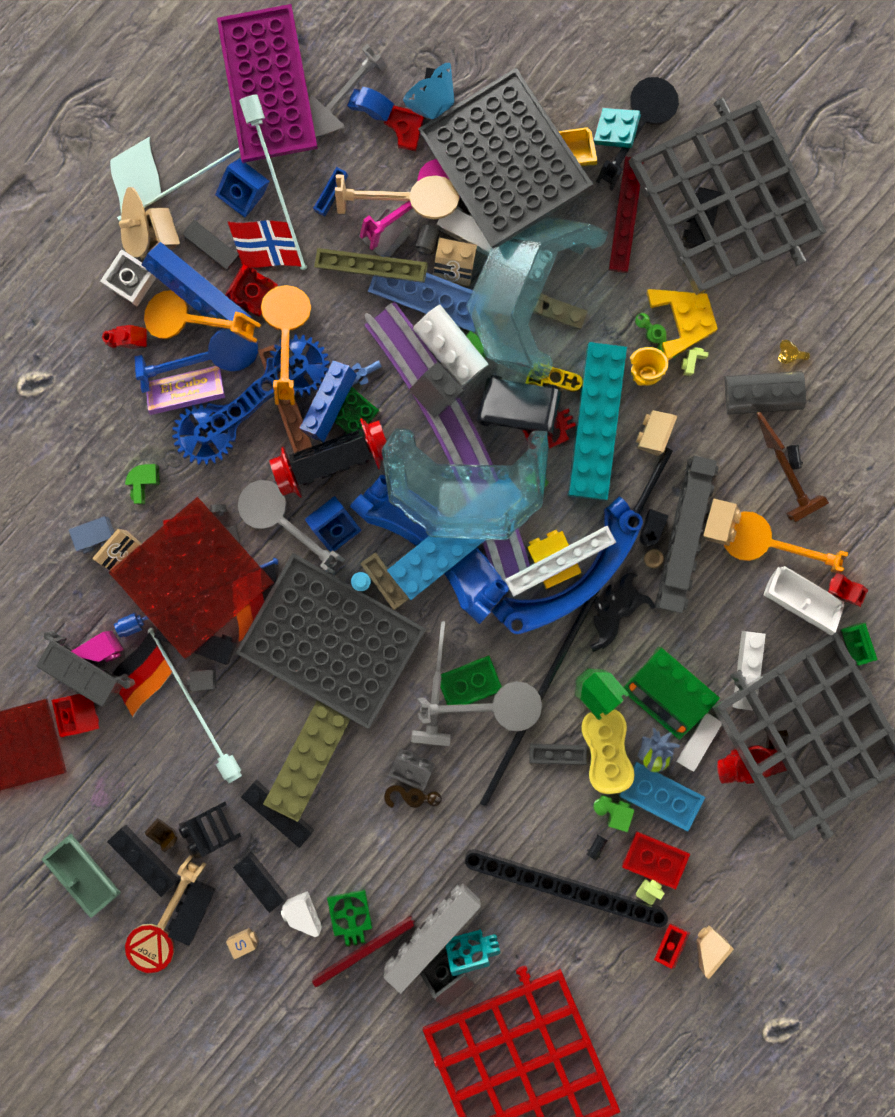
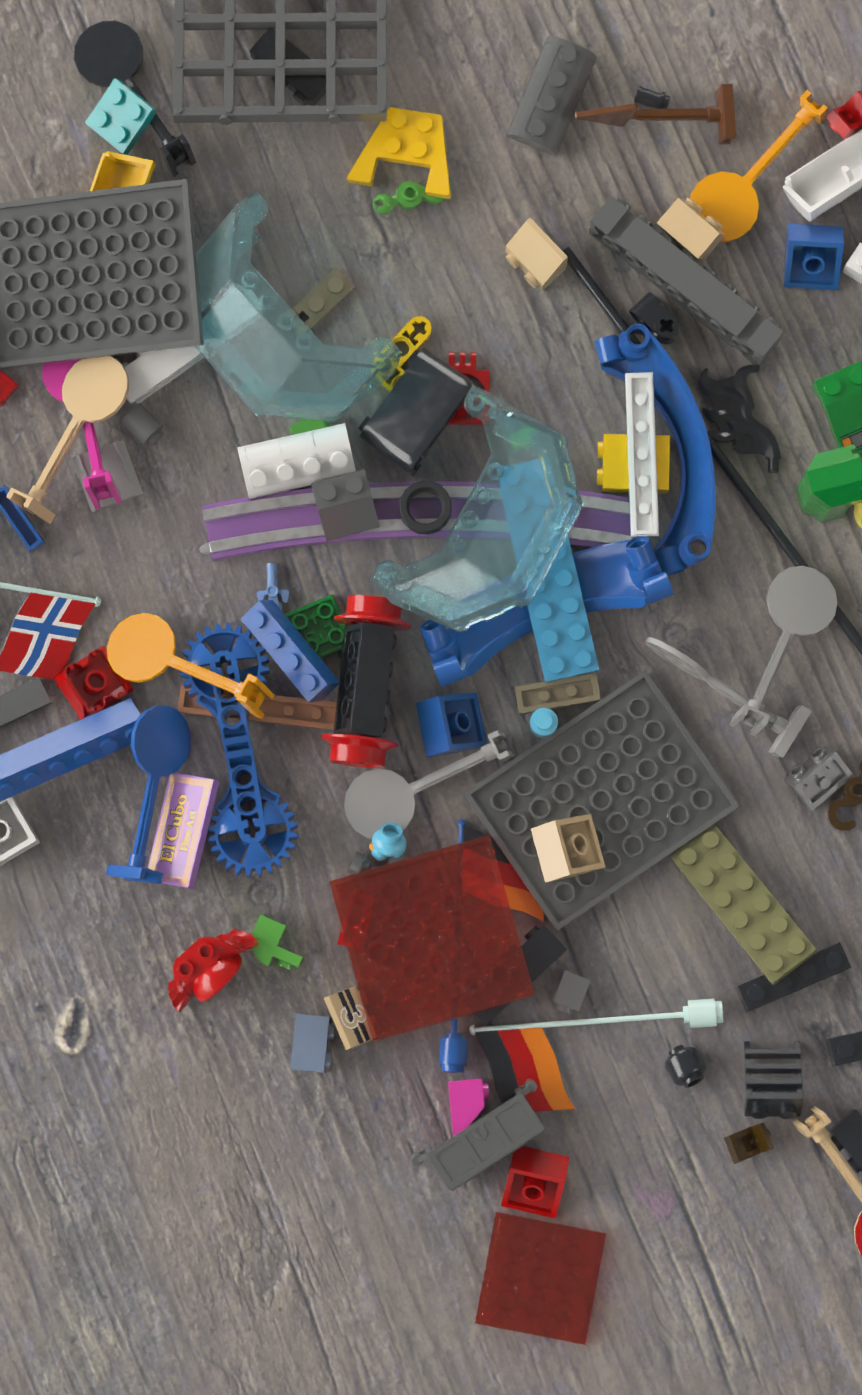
camera: 65 degrees left, 5 degrees down
sand green container [41,833,121,918] -> none
red brick [102,325,147,349] -> none
black brick [107,825,179,897] -> none
light orange piece [144,290,261,343] -> none
olive plate [314,248,428,283] -> none
medium blue plate [368,255,488,333] -> none
tan slope [433,238,477,287] -> none
green tile [440,655,502,705] -> none
teal brick [568,342,627,501] -> none
dark red plate [608,156,644,273] -> none
yellow helmet [630,347,668,386] -> none
tan tile [644,549,664,568] -> none
yellowish green bracket [681,348,709,376] -> none
clear yellow rock [778,340,810,364] -> none
none -> red piece [168,929,259,1012]
none -> medium azure animal [369,823,407,861]
none -> black tyre [399,480,452,535]
none -> tan slope [531,814,606,883]
none -> black head [665,1045,706,1088]
none -> blue slope [783,223,844,290]

